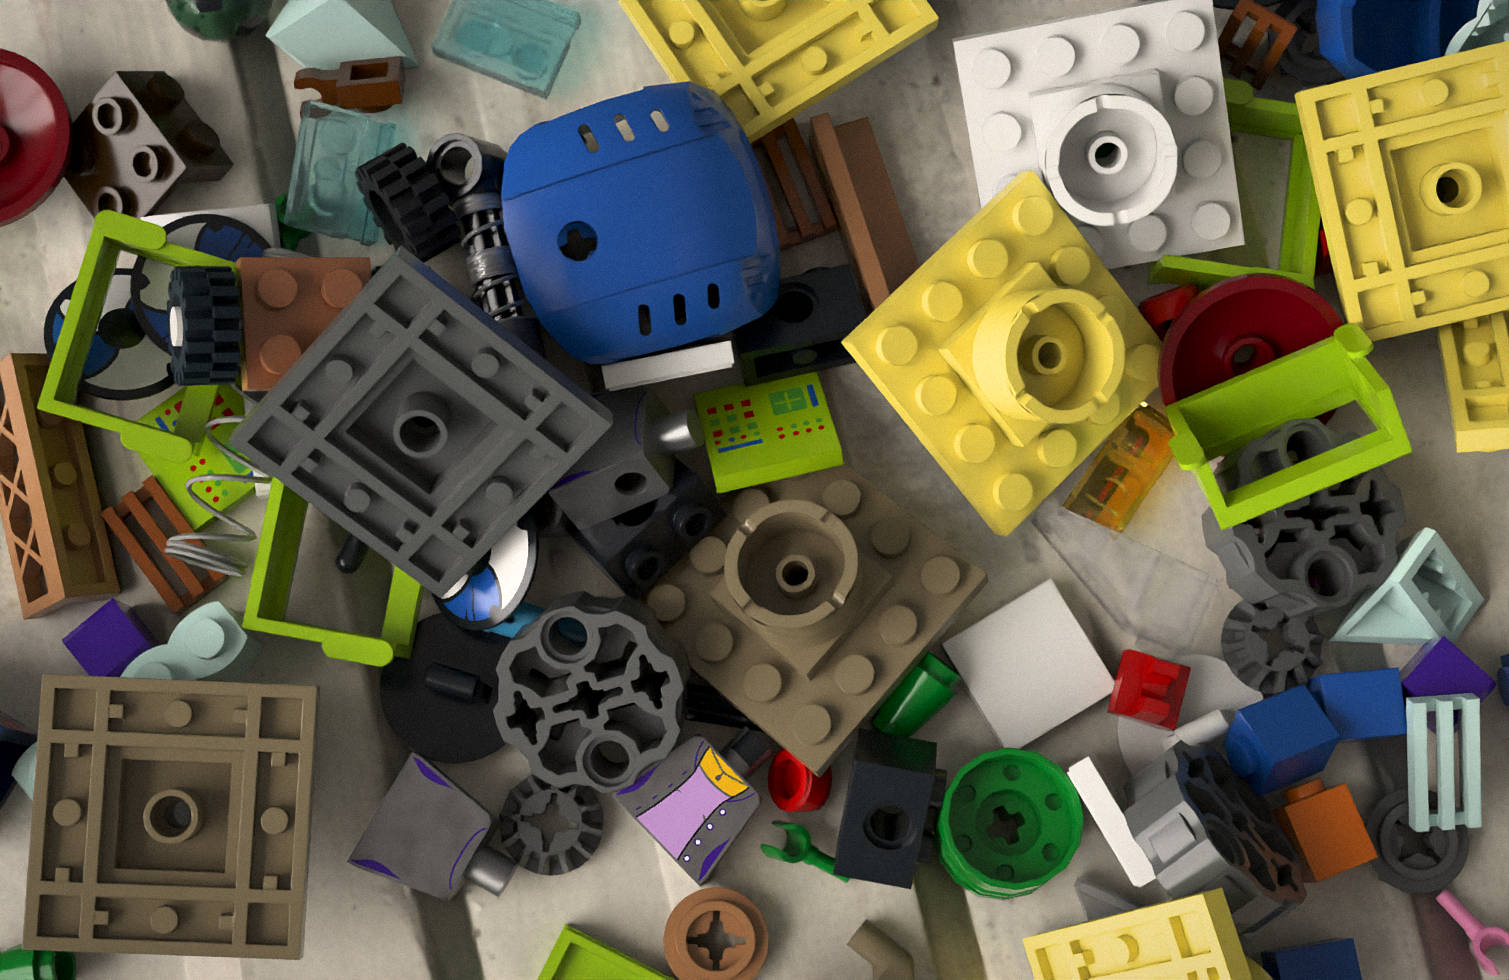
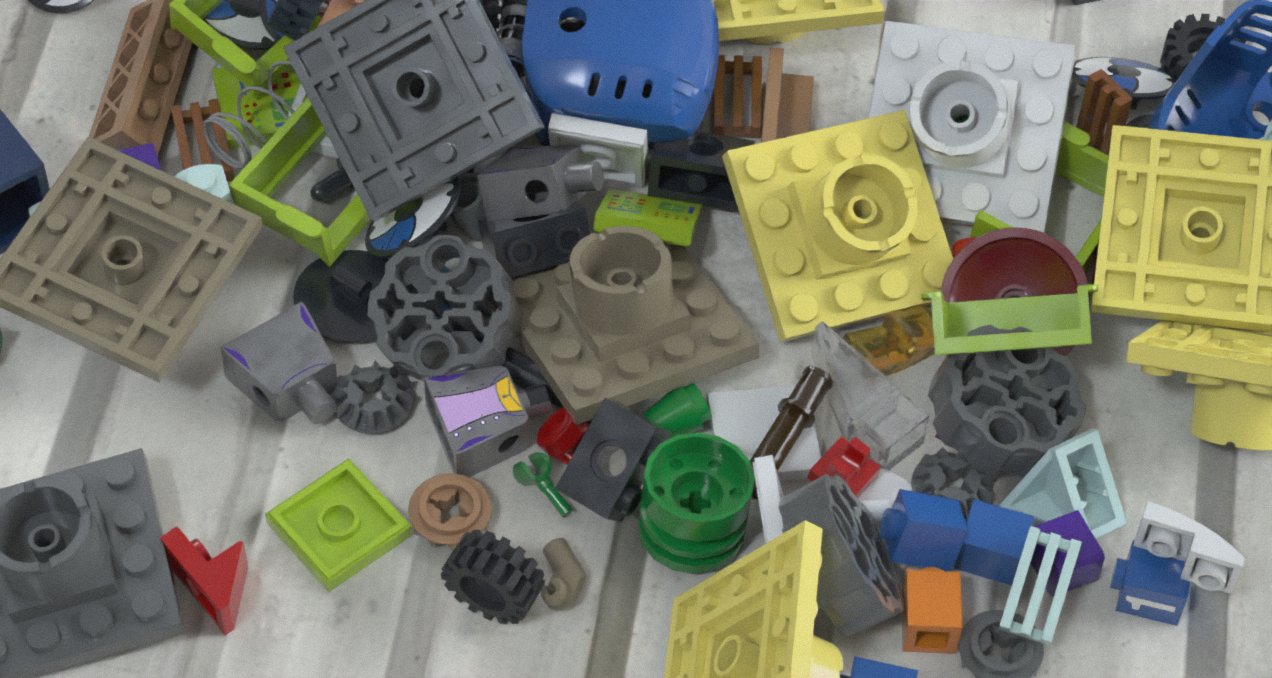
camera: 20 degrees right, 25 degrees down
none -> dark brown axle [750,366,834,501]

